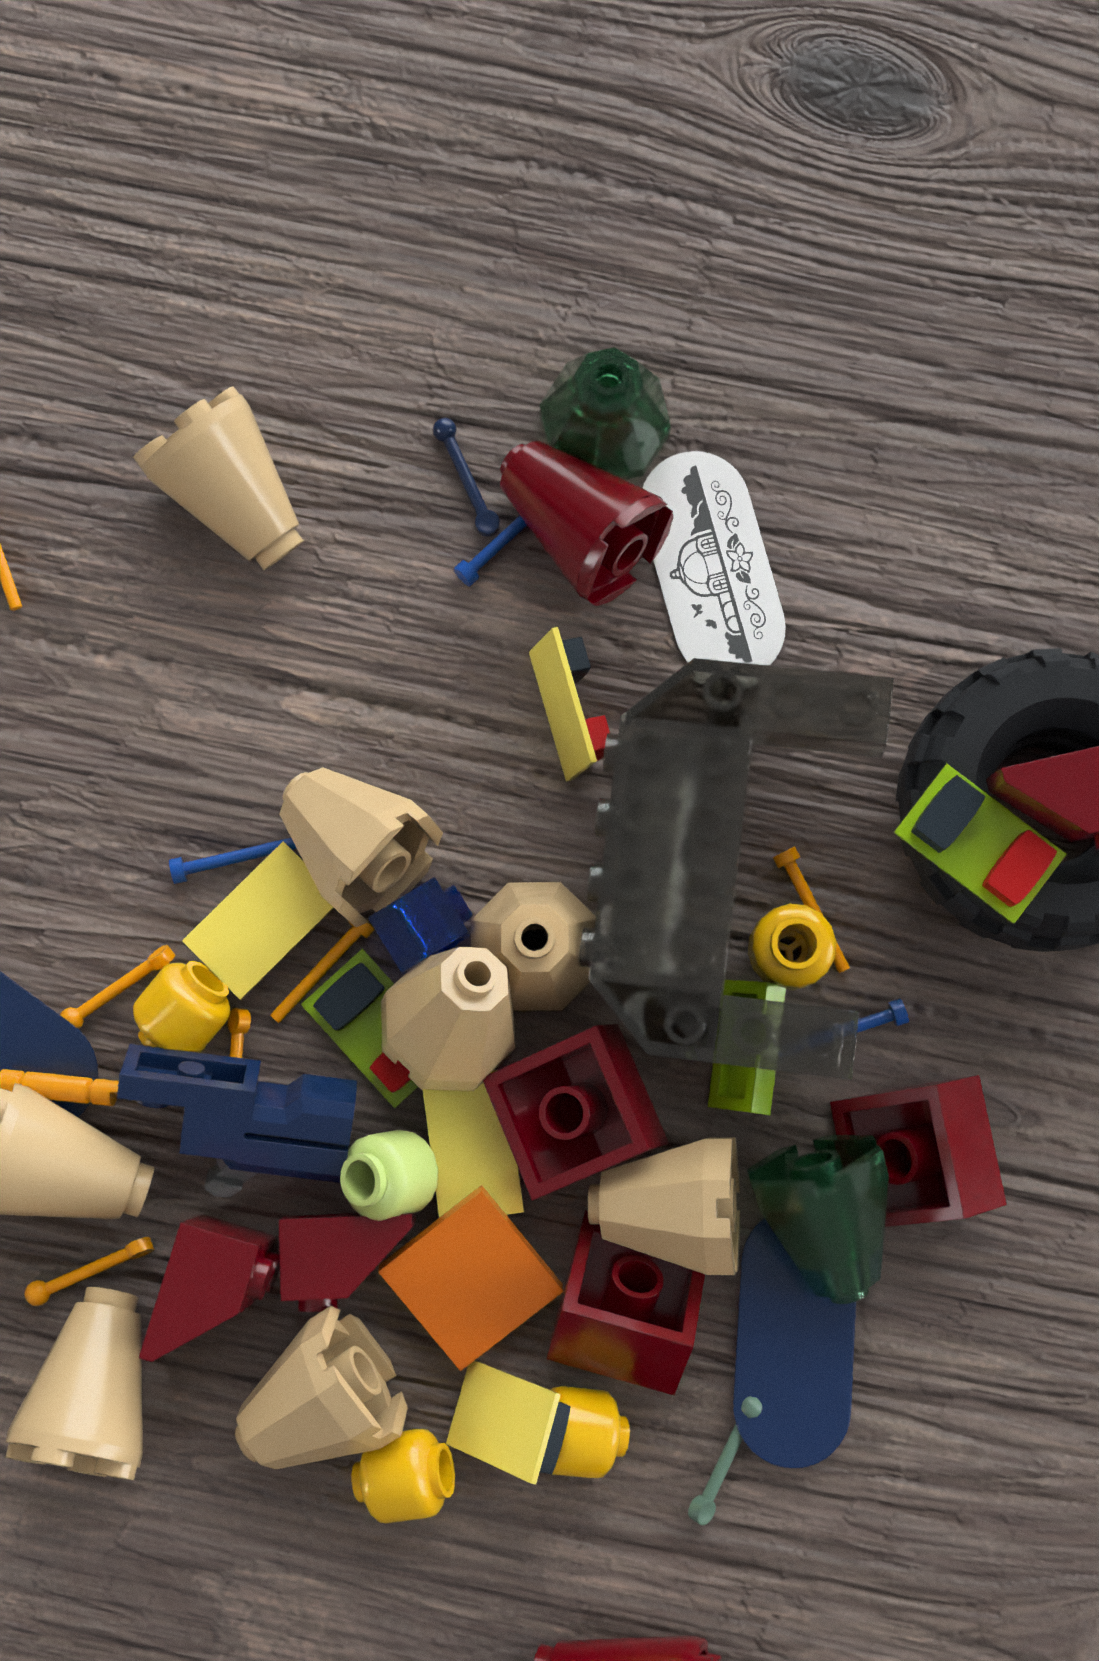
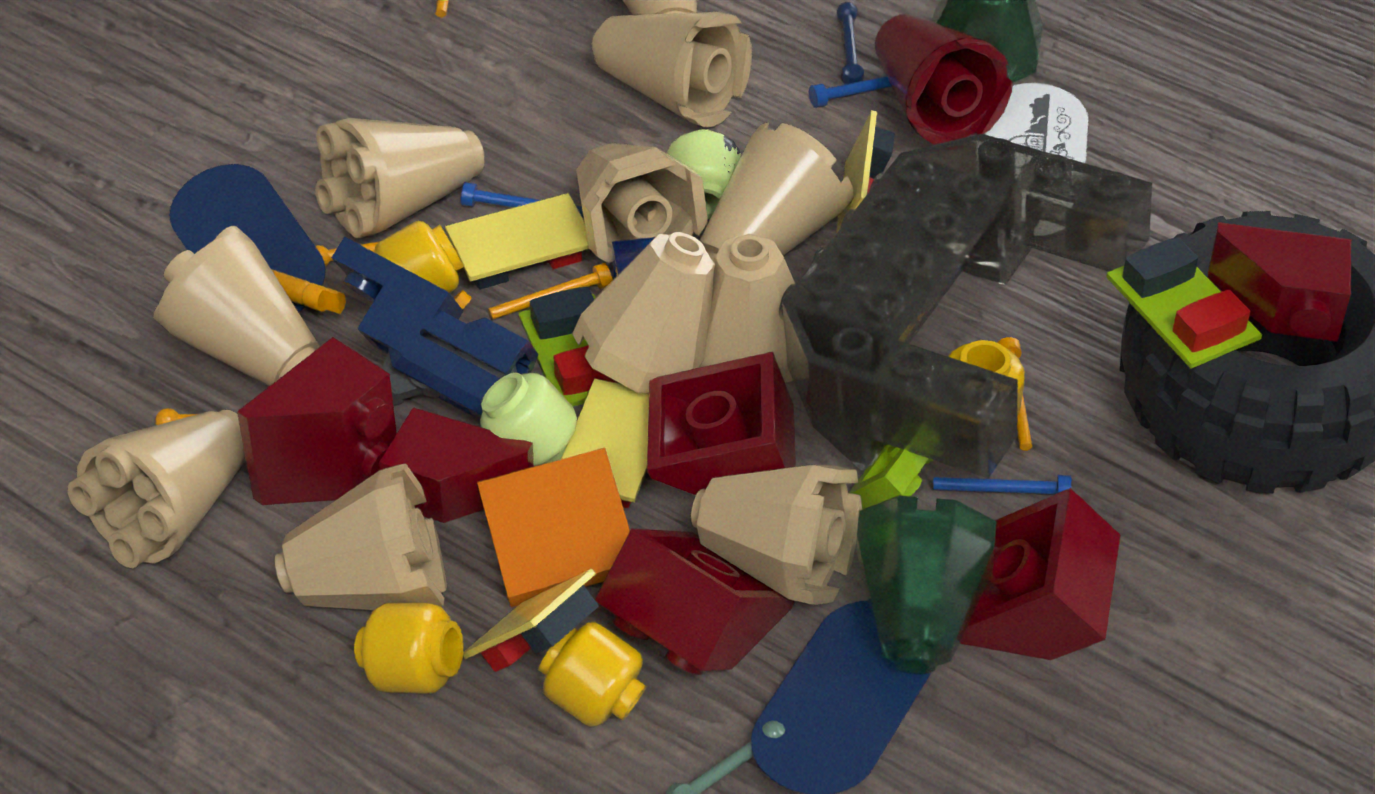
camera: 25 degrees right, 35 degrees down
none -> tan cone [315,118,484,238]
none -> tan cone [592,12,752,127]
none -> yellowish green head [666,129,741,219]
none -> tan cone [700,123,853,261]

